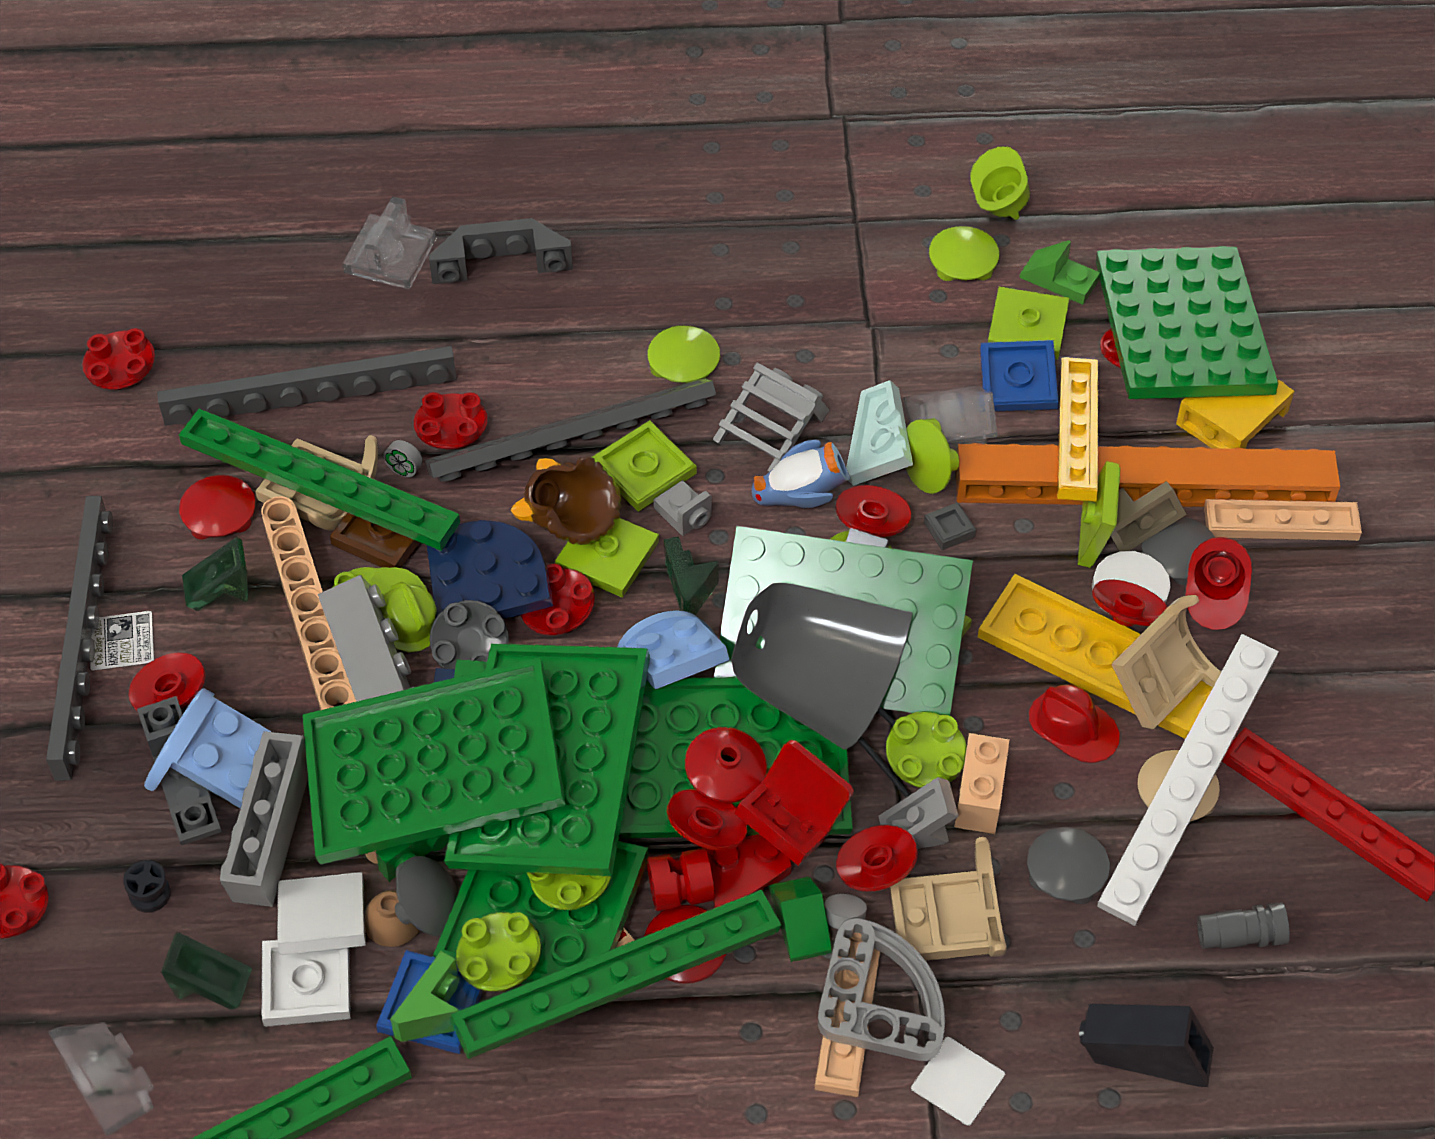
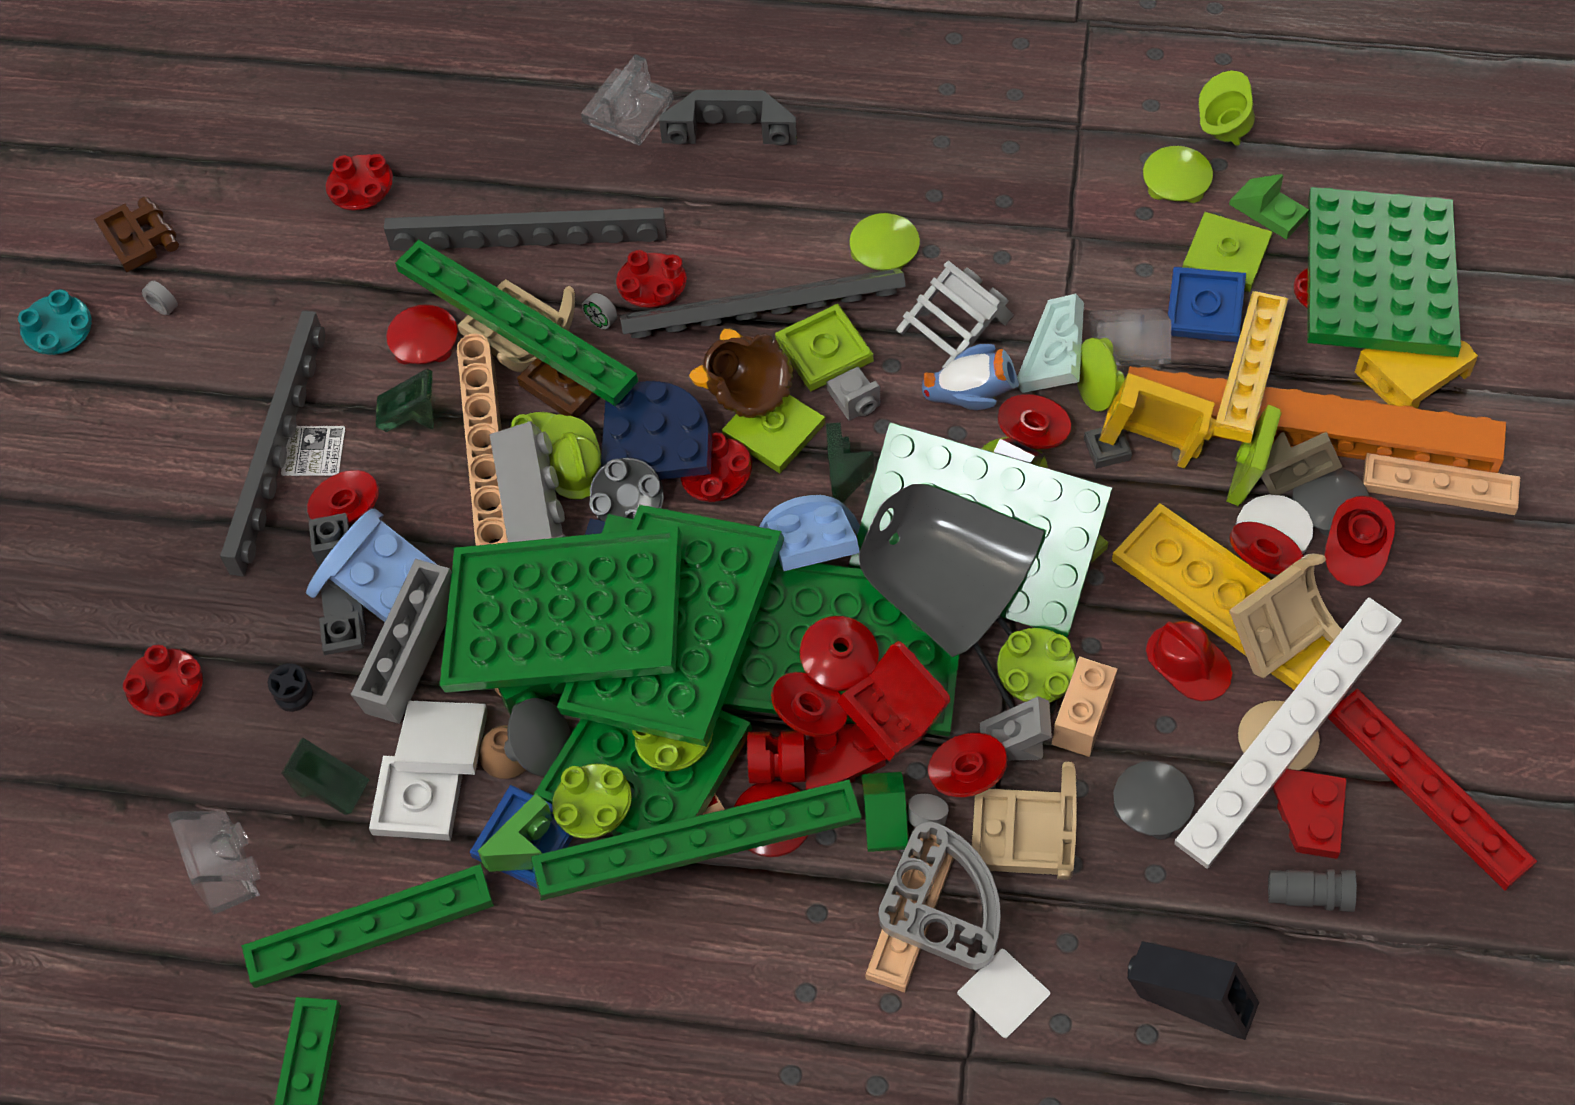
camera: 15 degrees right, 5 degrees up
none -> yellow panel [1099,373,1216,469]
none -> red wing [1272,769,1347,859]

